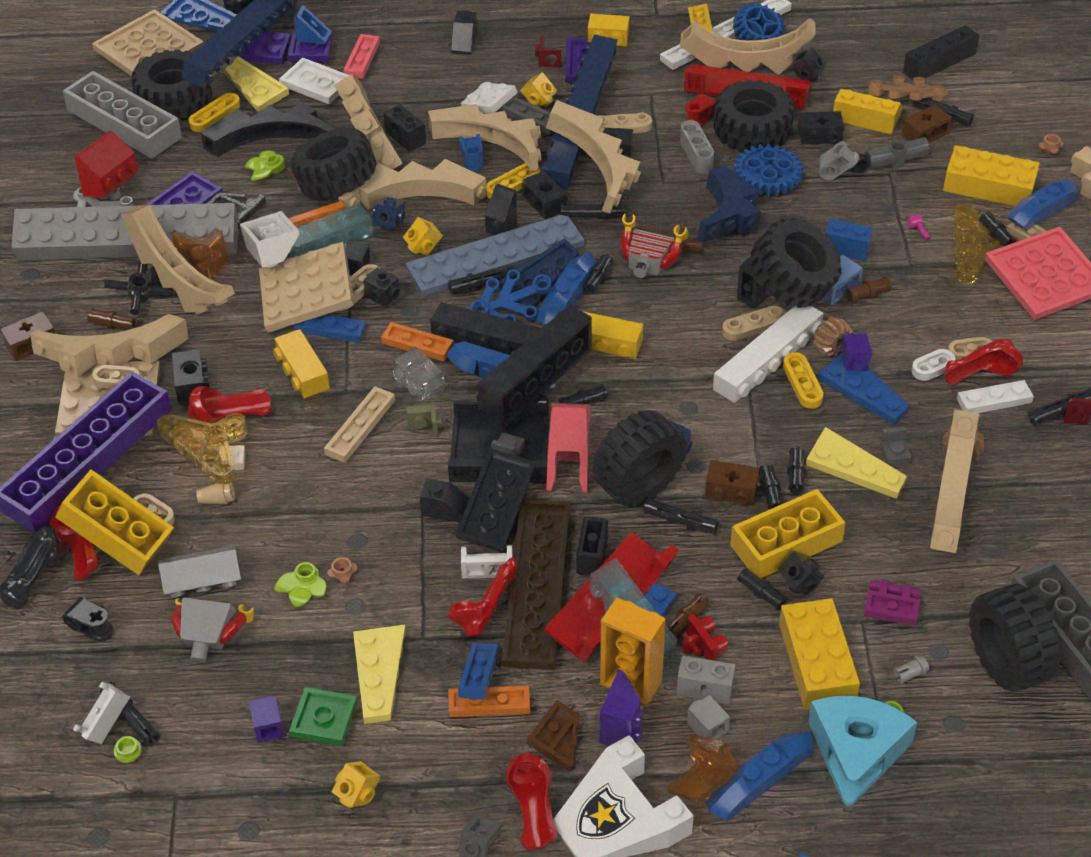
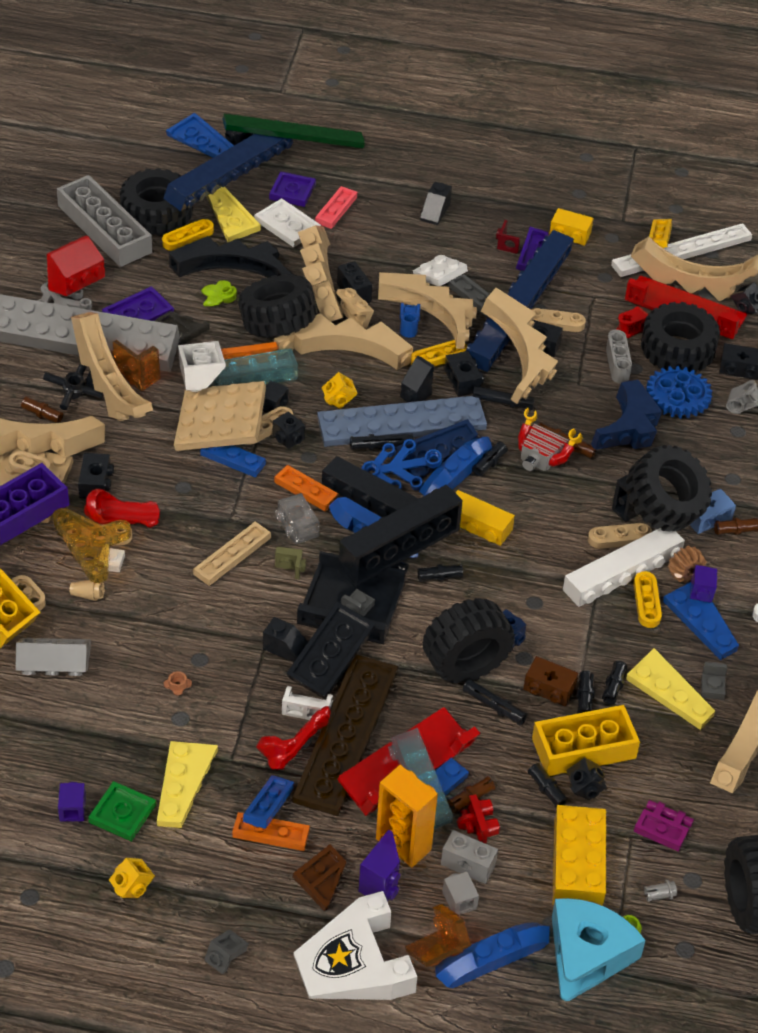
camera: 10 degrees right, 0 degrees up
tan plate [92,9,204,76] -> none
light grey torso [171,598,254,662] -> none
dark purple plate [238,32,291,64] -> none
yellow brick [273,329,330,398] -> none
lime plate [275,562,326,607] -> none
blue slope [294,4,332,45] -> none
dark blue brick [372,197,405,230] -> none
red hair [505,753,557,850] -> none
yellow brick [520,72,557,107] -> none
coral piece [547,403,591,493] -> none
black brick [576,516,608,576] -> none
blue gear [732,2,786,41] -> none
blue brick [825,219,873,262] -> none
none -> tan bracket [336,288,374,329]

